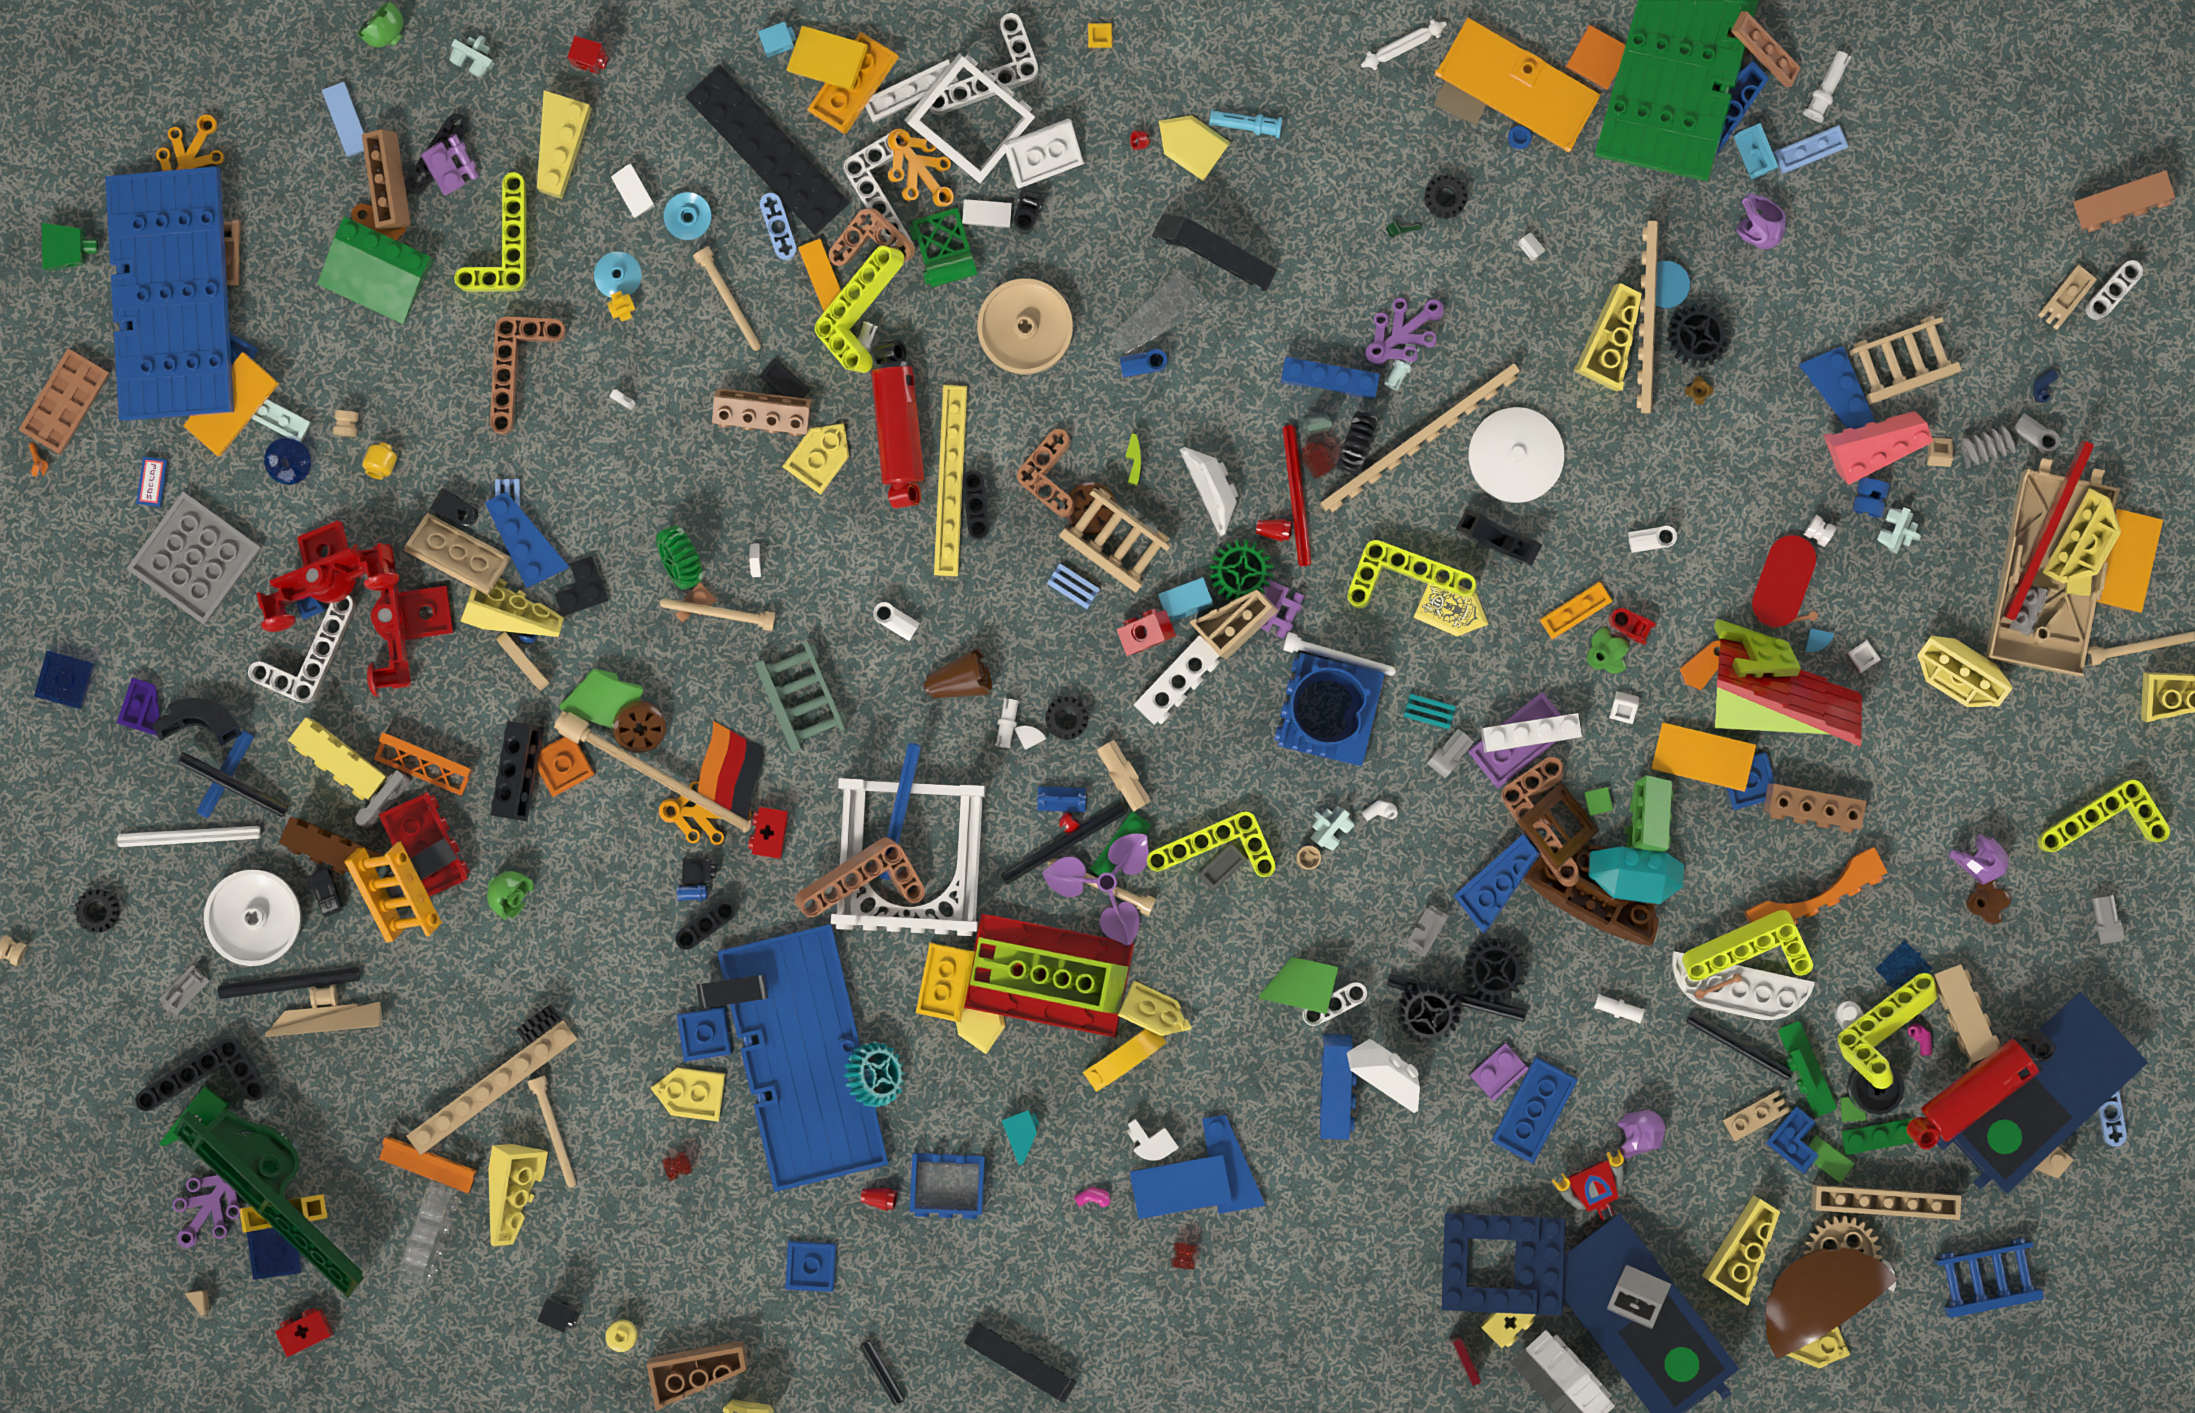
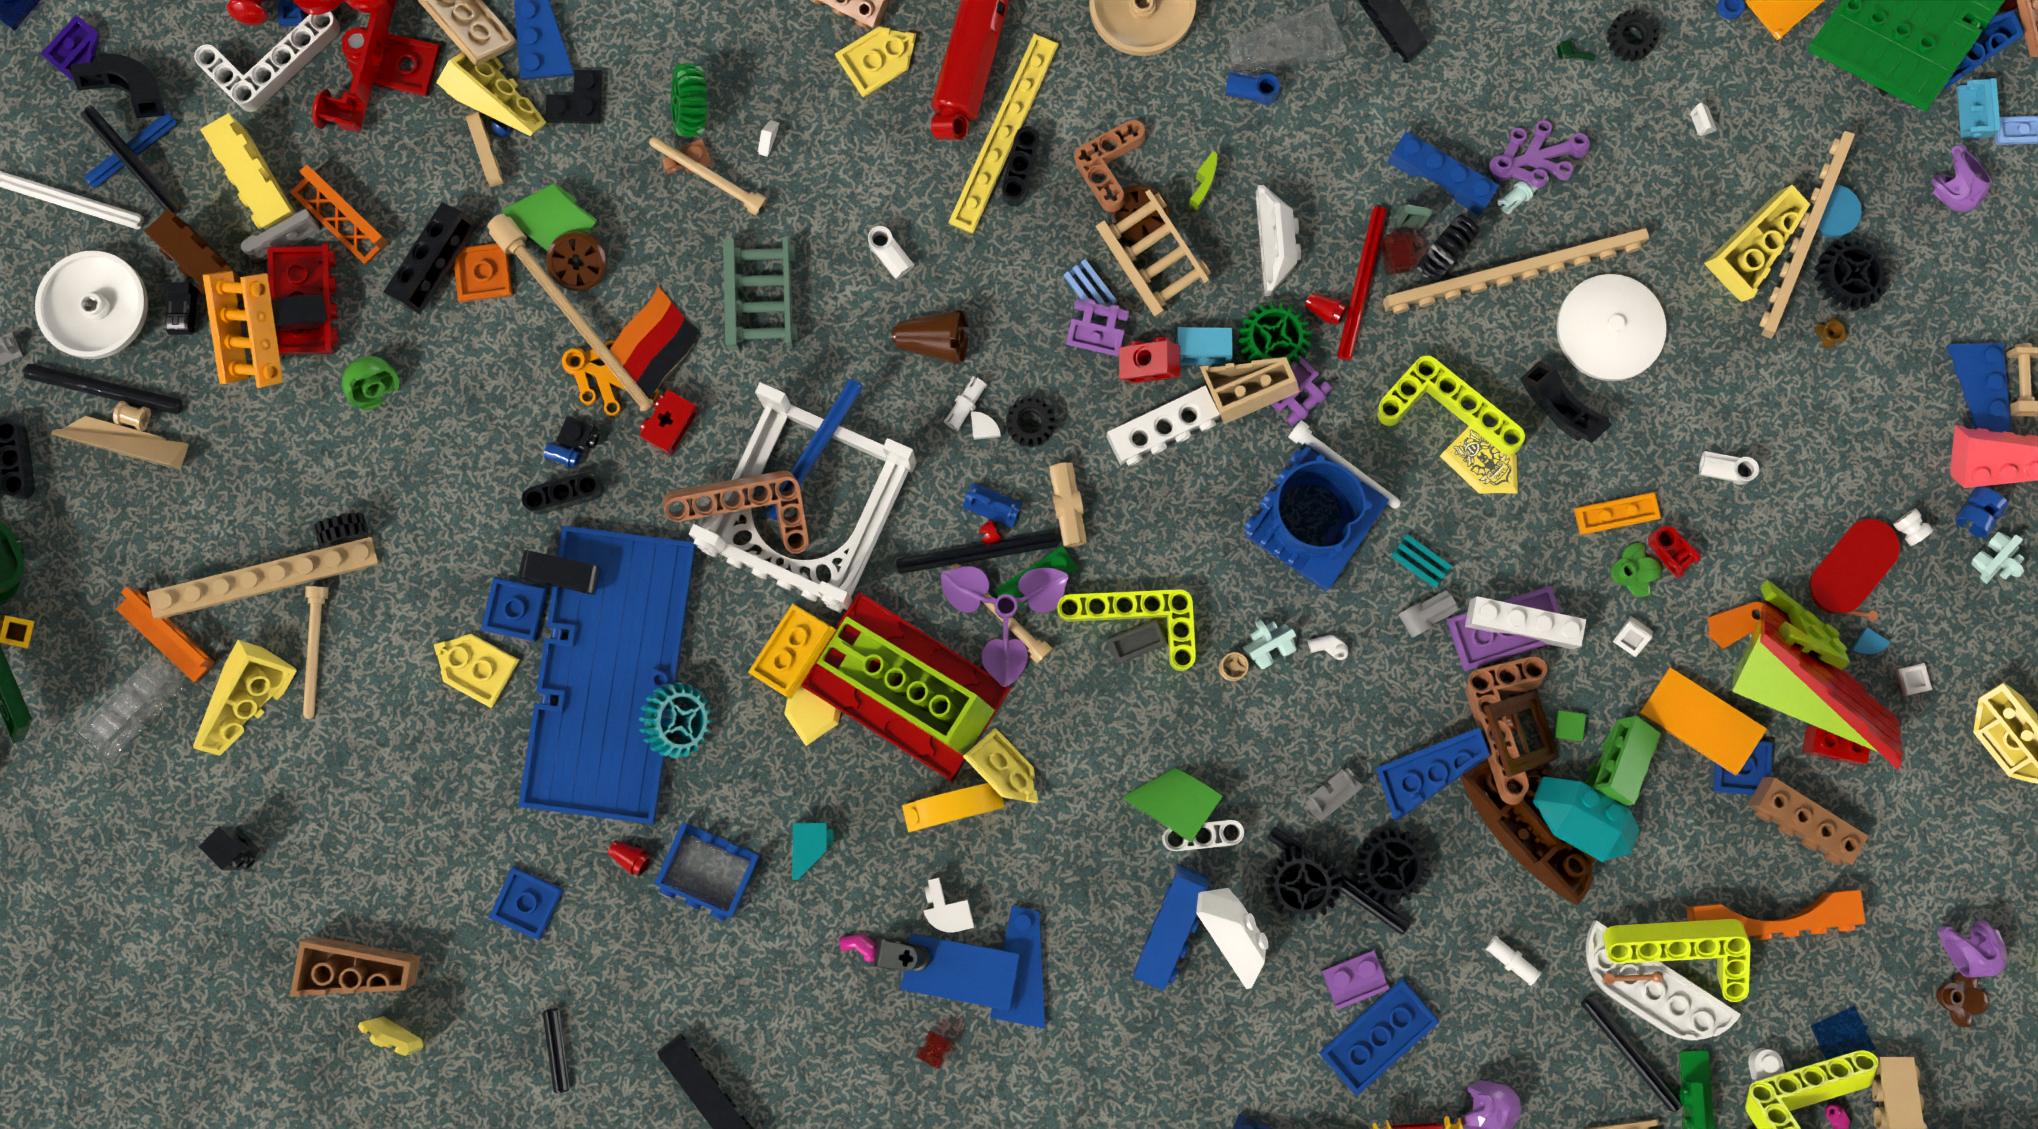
camera: 25 degrees right, 5 degrees down
light yellow head [605,1320,638,1352] -> none
clear red wheel [662,1151,693,1182] -> none
none -> pearl dark grey piece [873,938,930,971]
none -> medium lavender plate [1066,299,1129,357]
none -> red brick [1802,725,1870,765]

